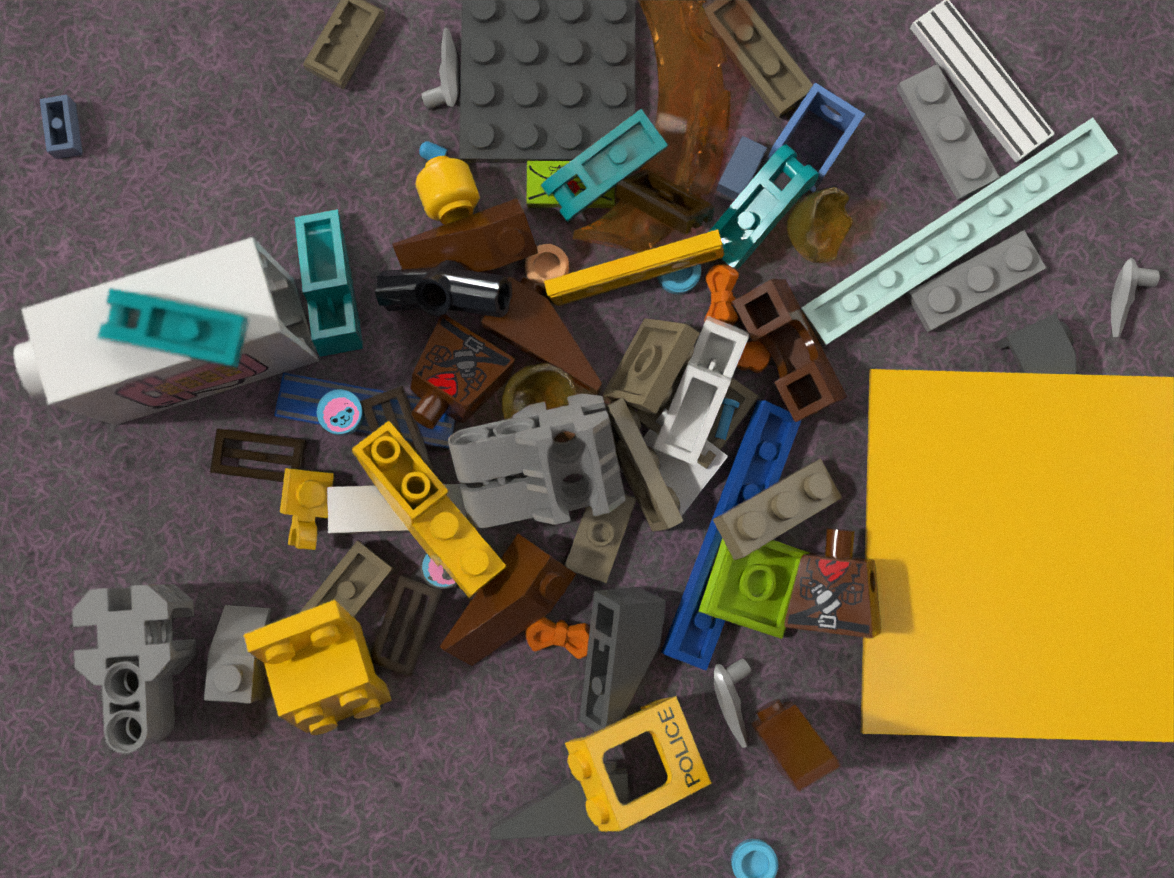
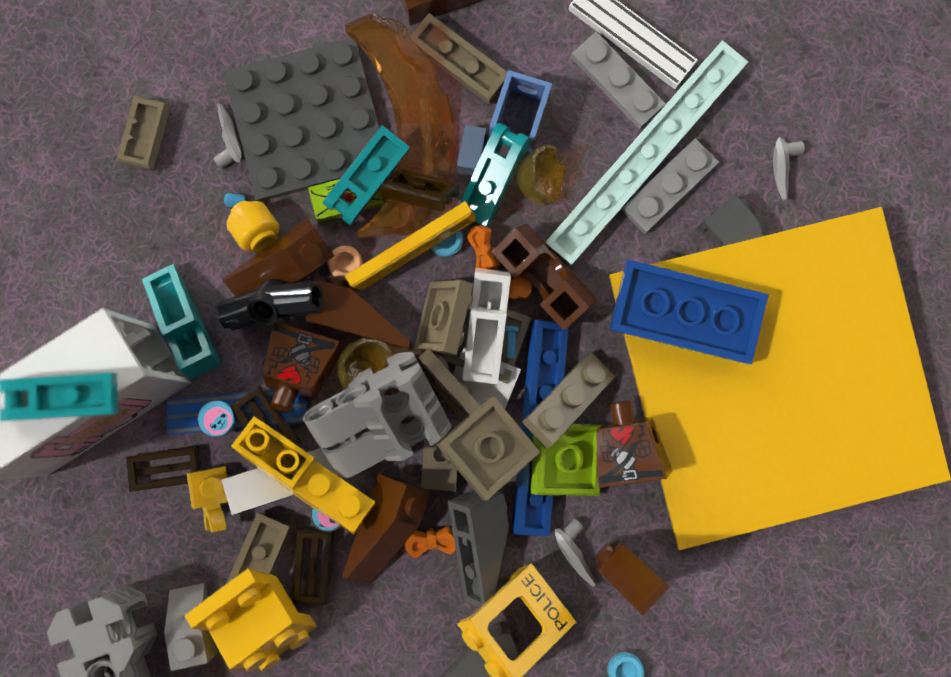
camera: 20 degrees left, 0 degrees up
none -> dark tan plate [436,396,540,501]
none -> blue plate [609,259,769,365]

